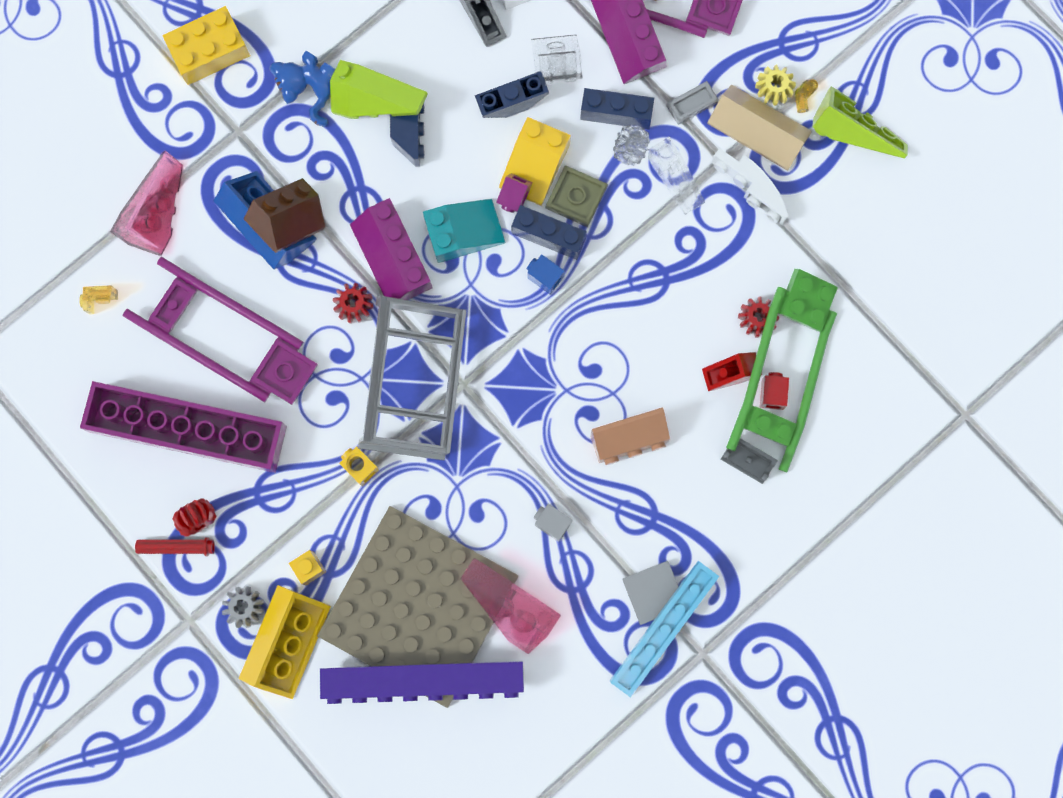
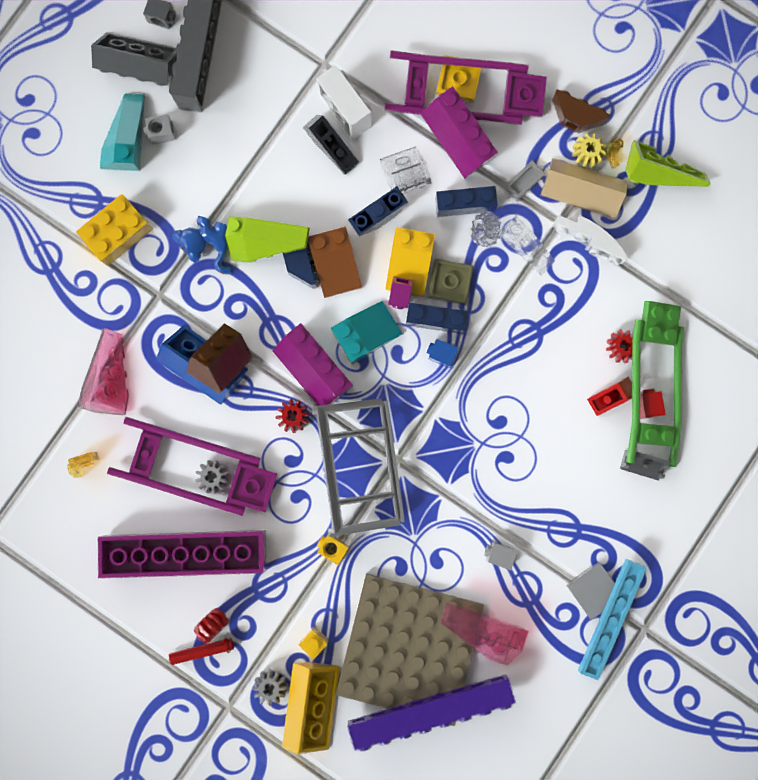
camera: 15 degrees left, 5 degrees up
nougat slope [590,407,670,465] -> none
none -> light grey gear [195,460,230,494]
none -> dark orange slope [308,226,362,298]
none -> reddish brown slope [552,89,610,134]

